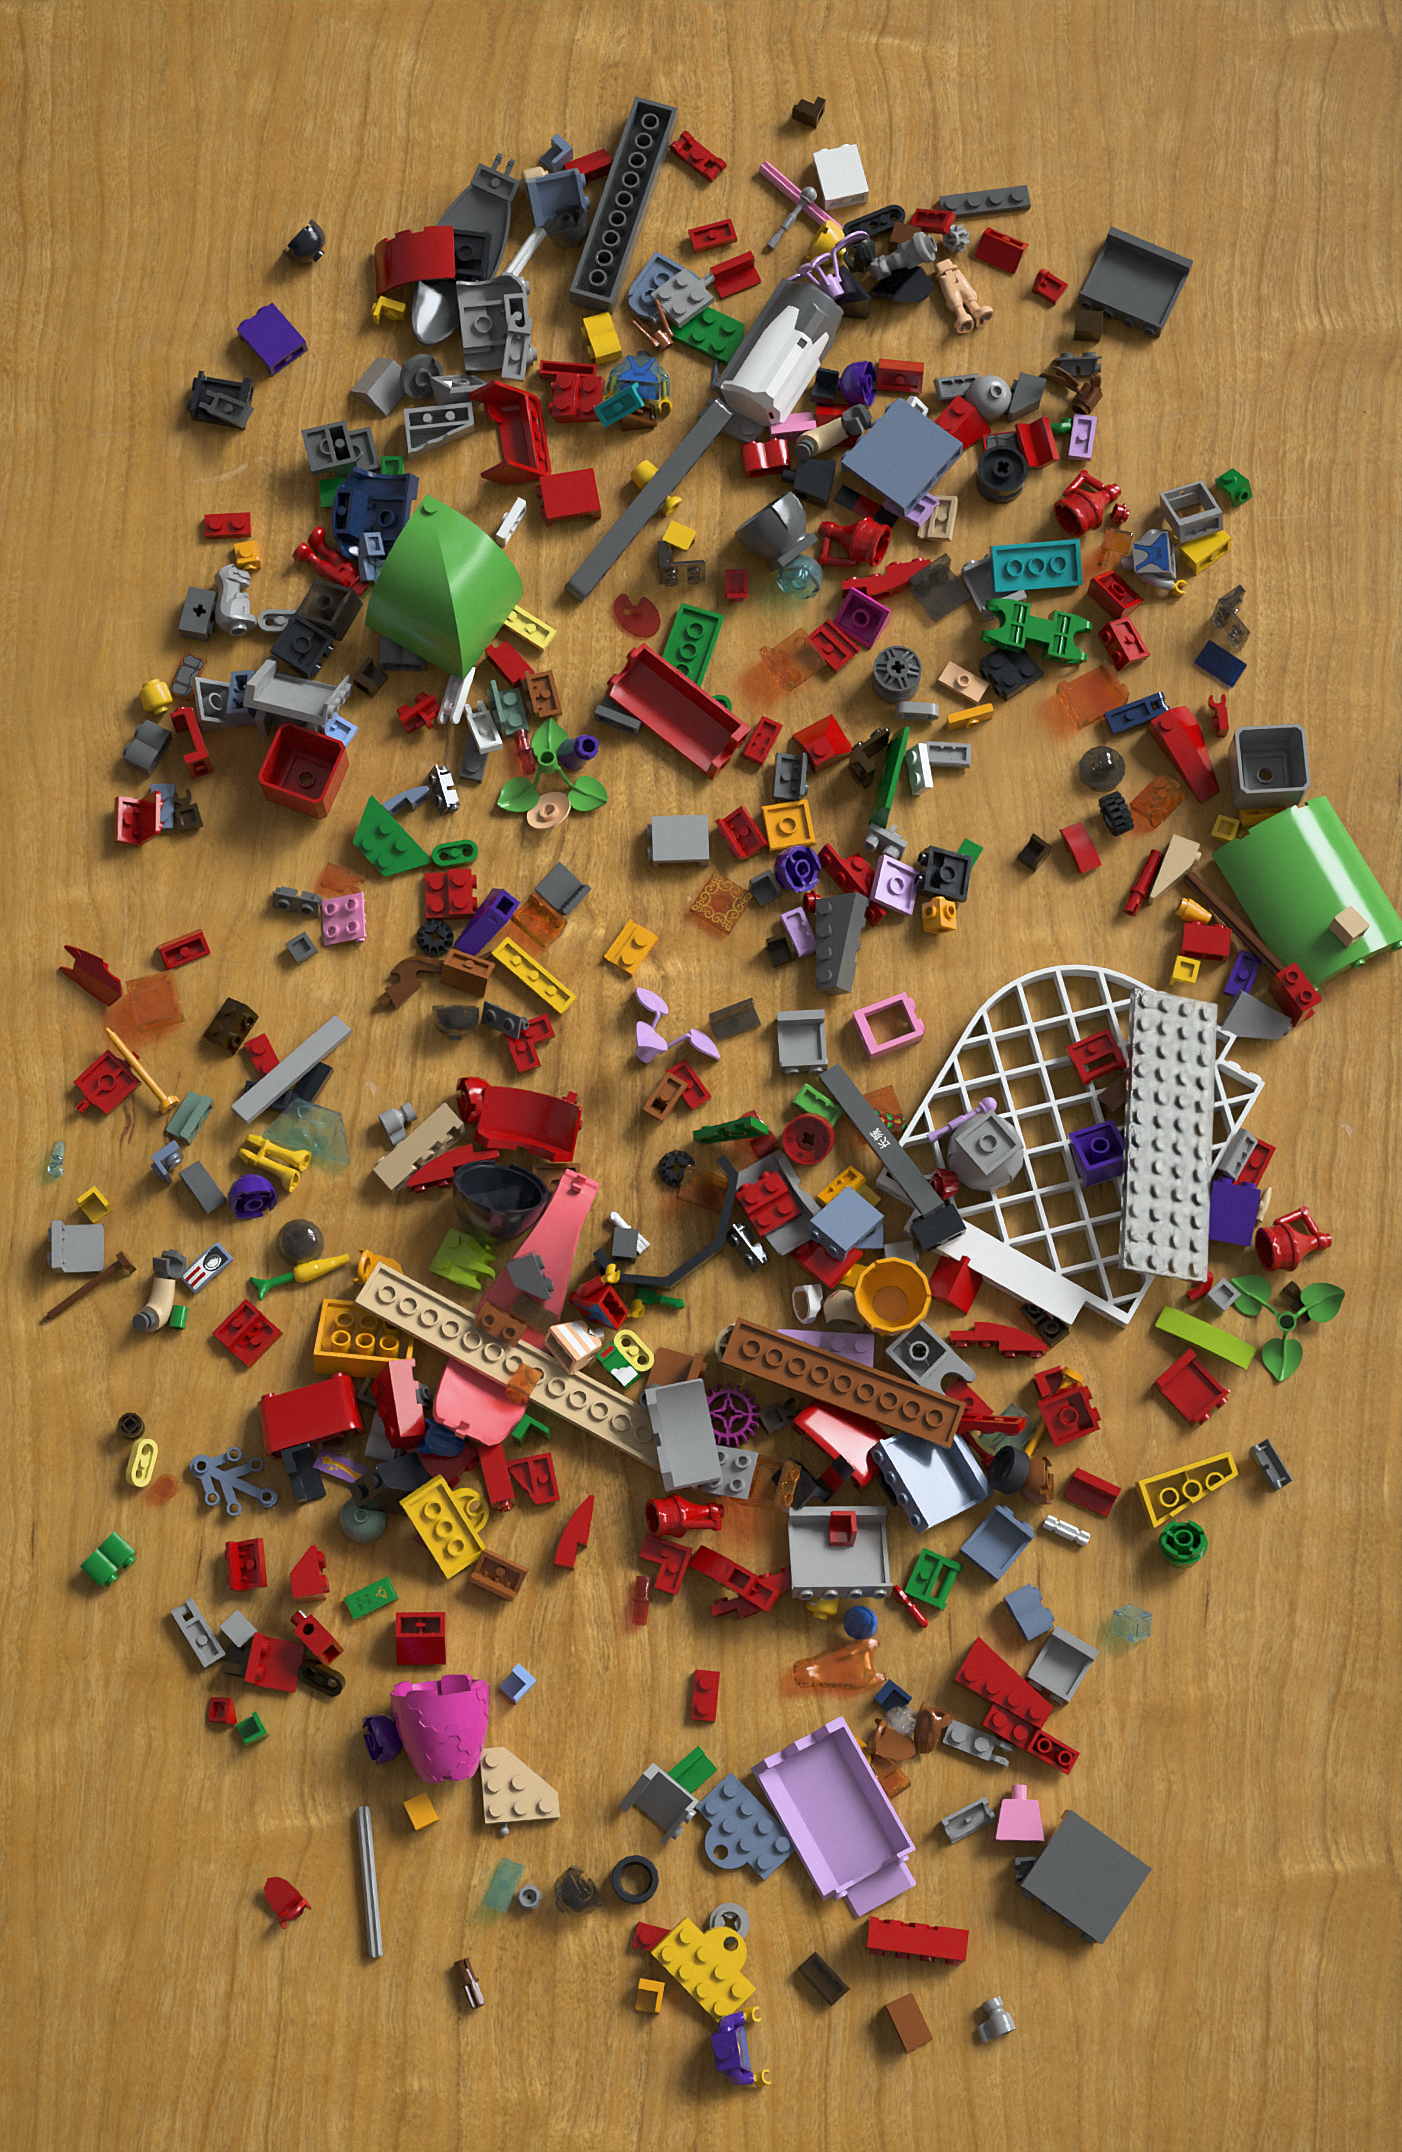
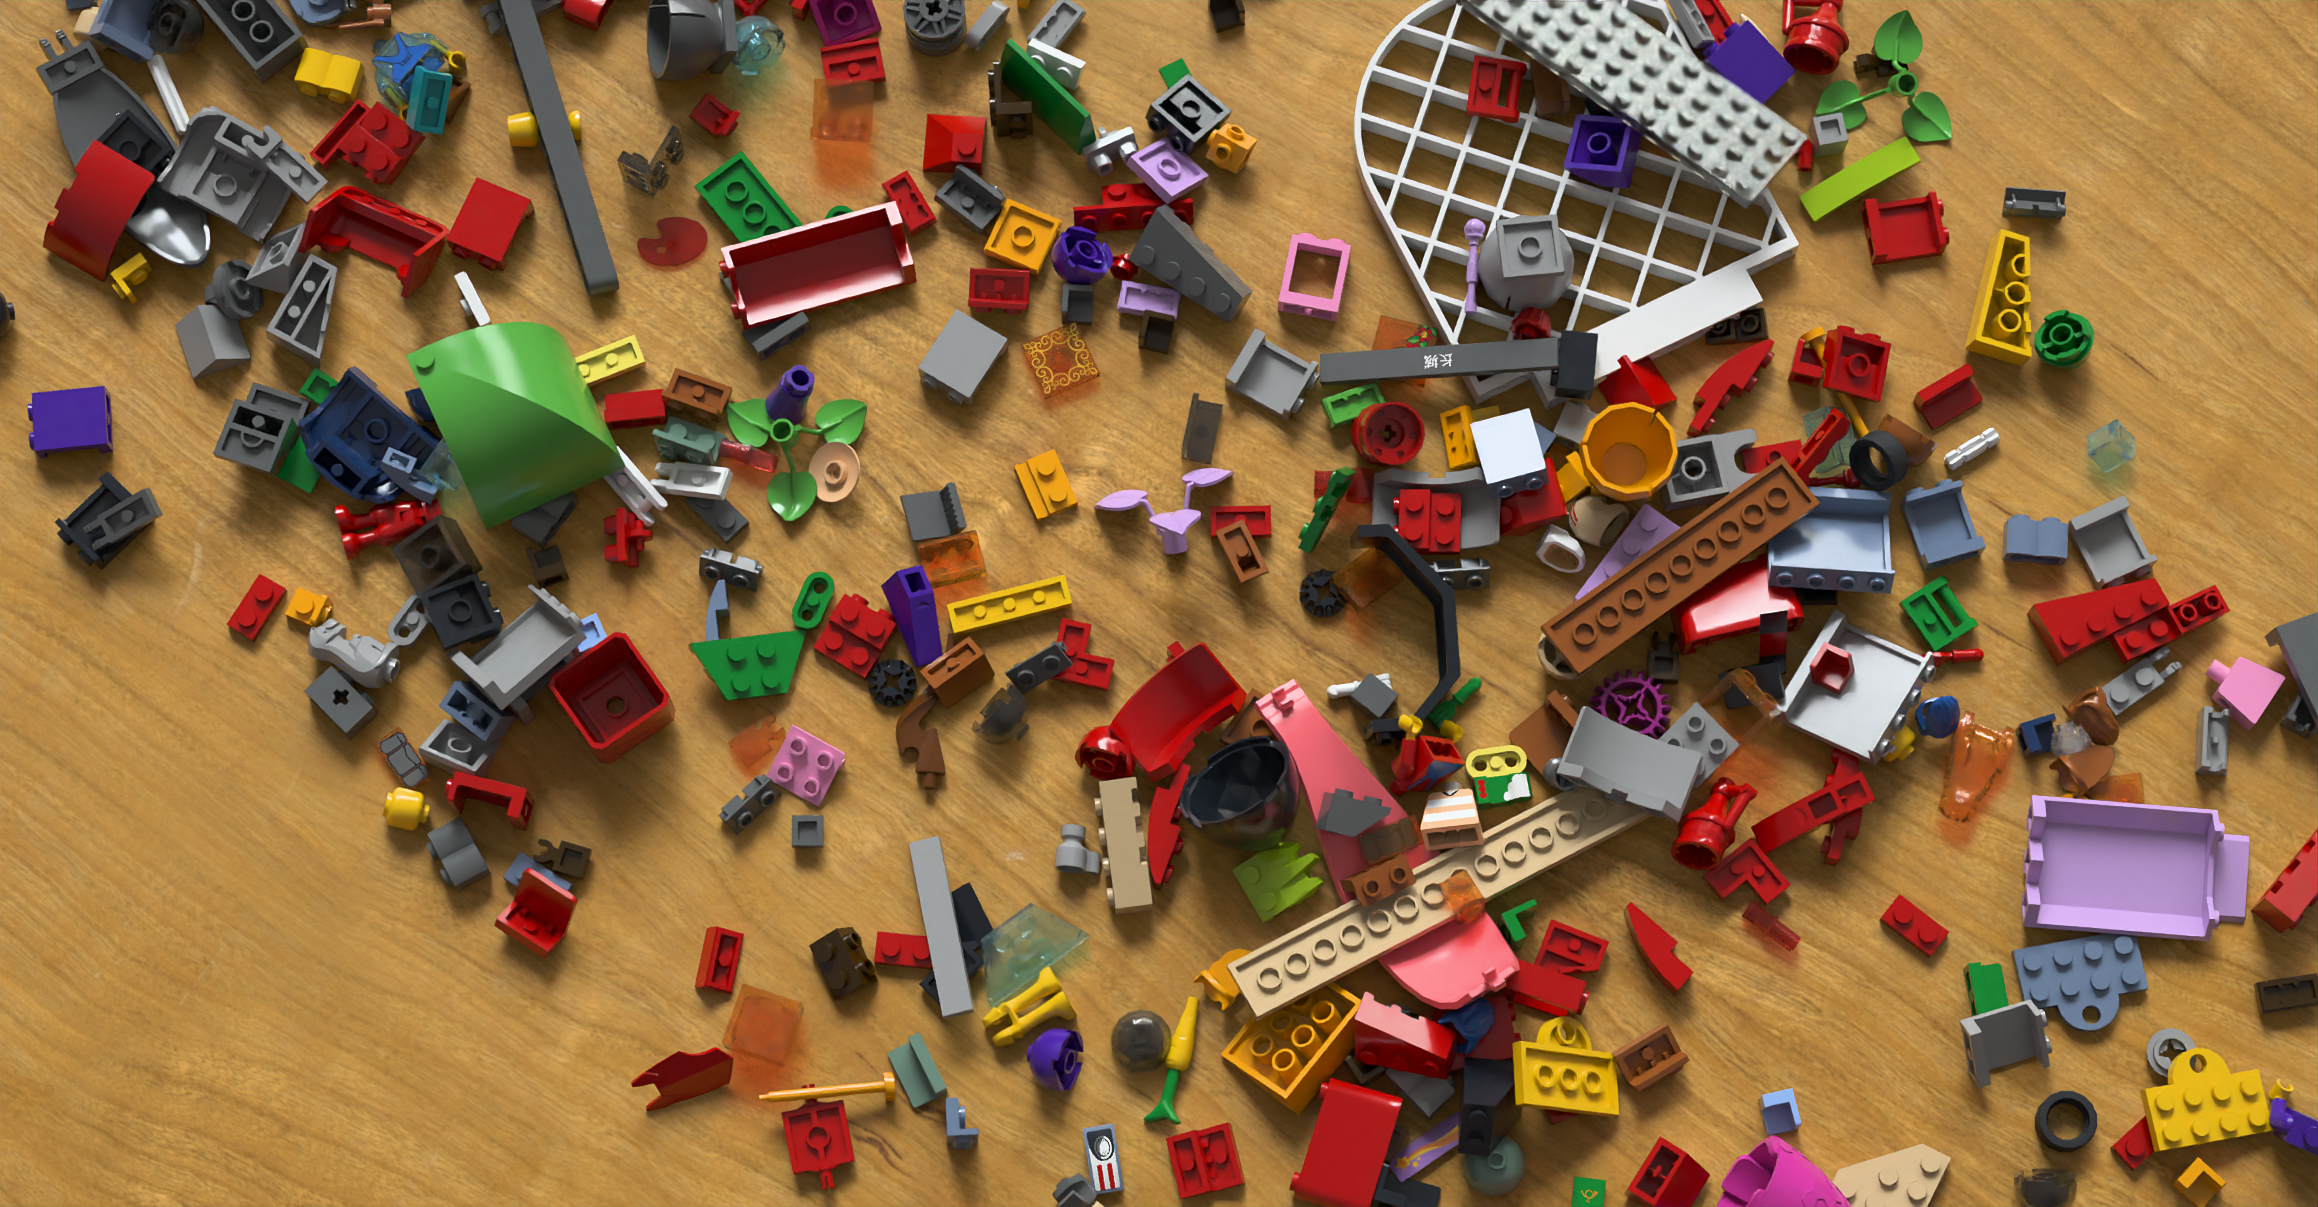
camera: 55 degrees left, 0 degrees up
dark grey slope [178,1161,227,1214] -> none
yellow panel [662,520,697,552] -> none

